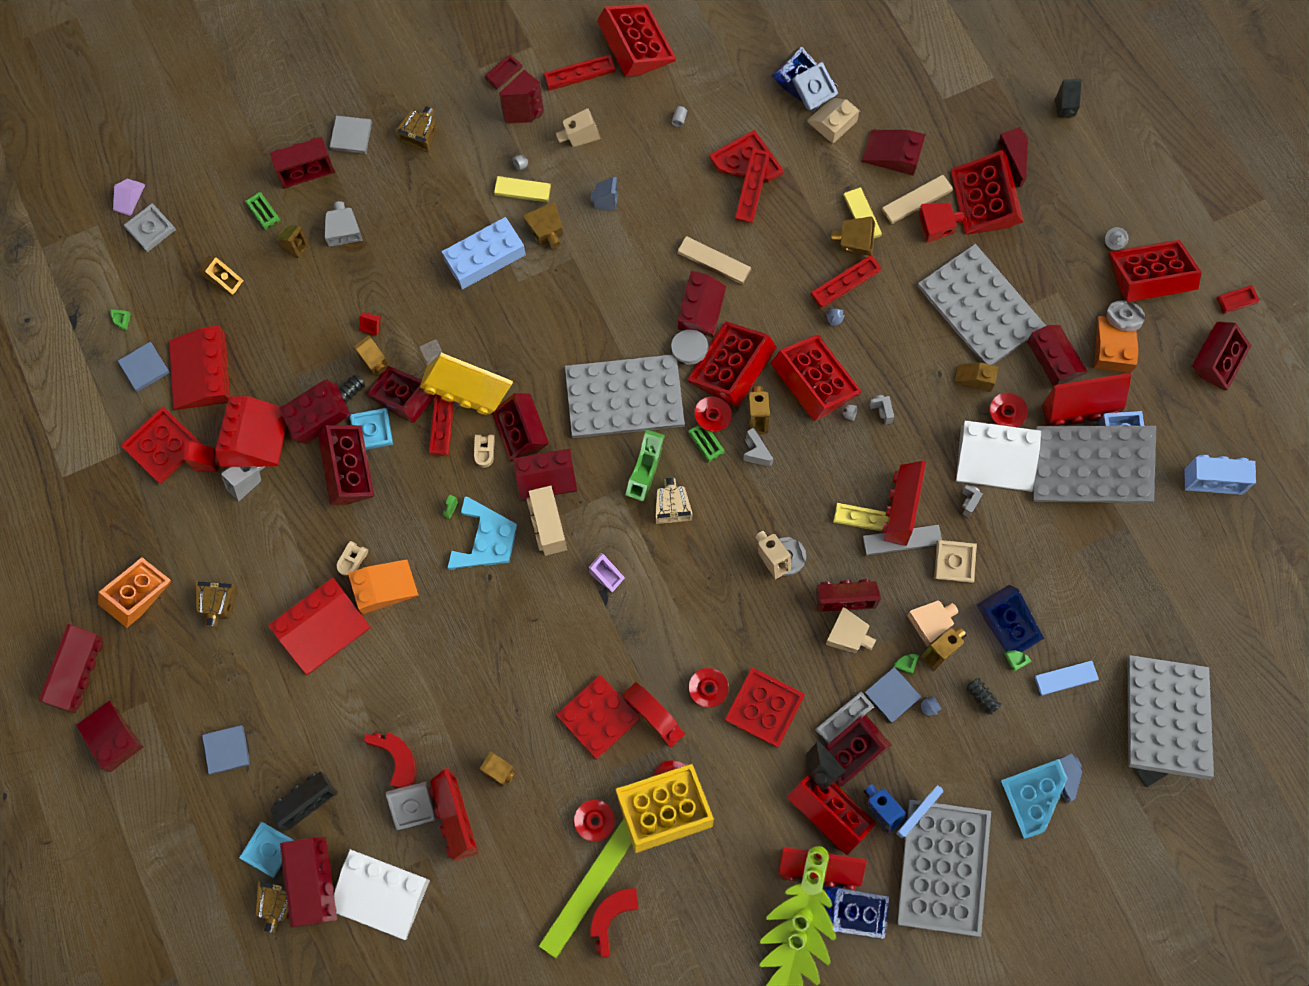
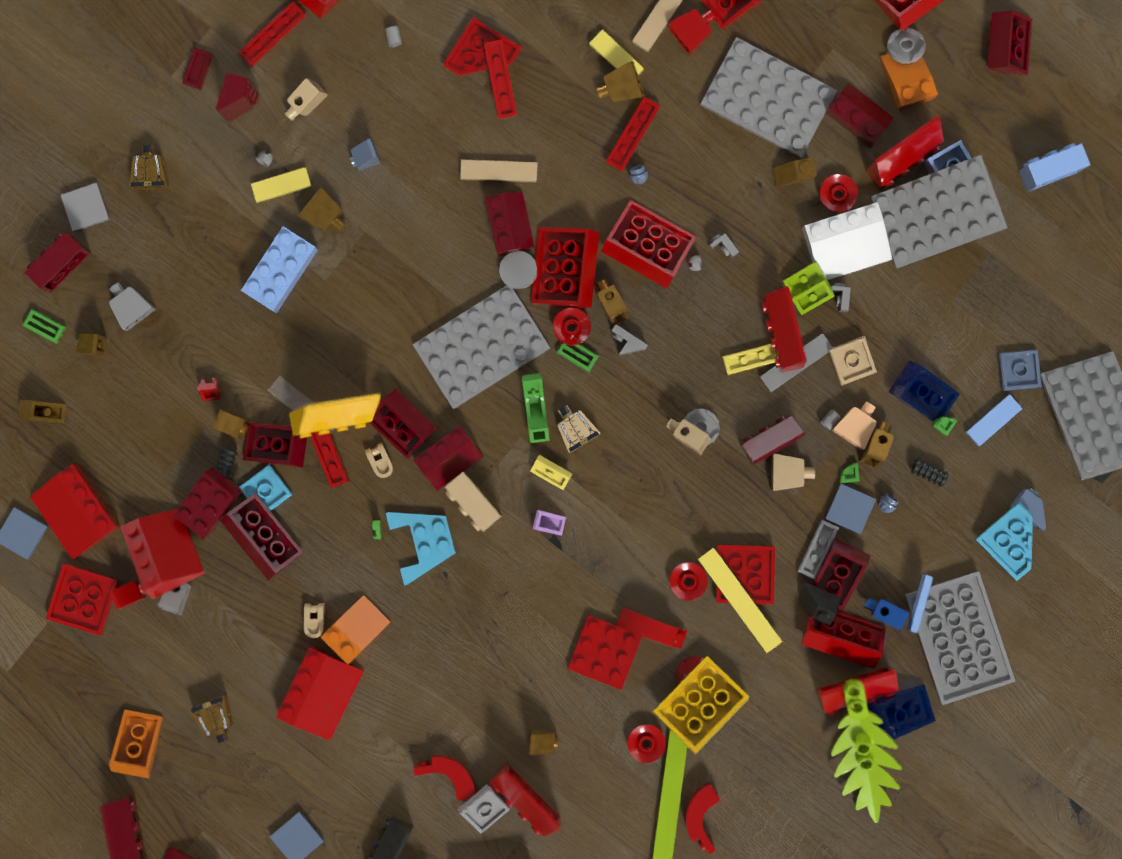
camera: 25 degrees left, 15 degrees up
none -> light yellow plate [530,455,572,490]
none -> light yellow tile [698,548,782,653]
none -> lime slope [783,261,835,315]
none -> light grey hinge [820,409,841,431]
none -> sand blue tile [998,349,1042,391]

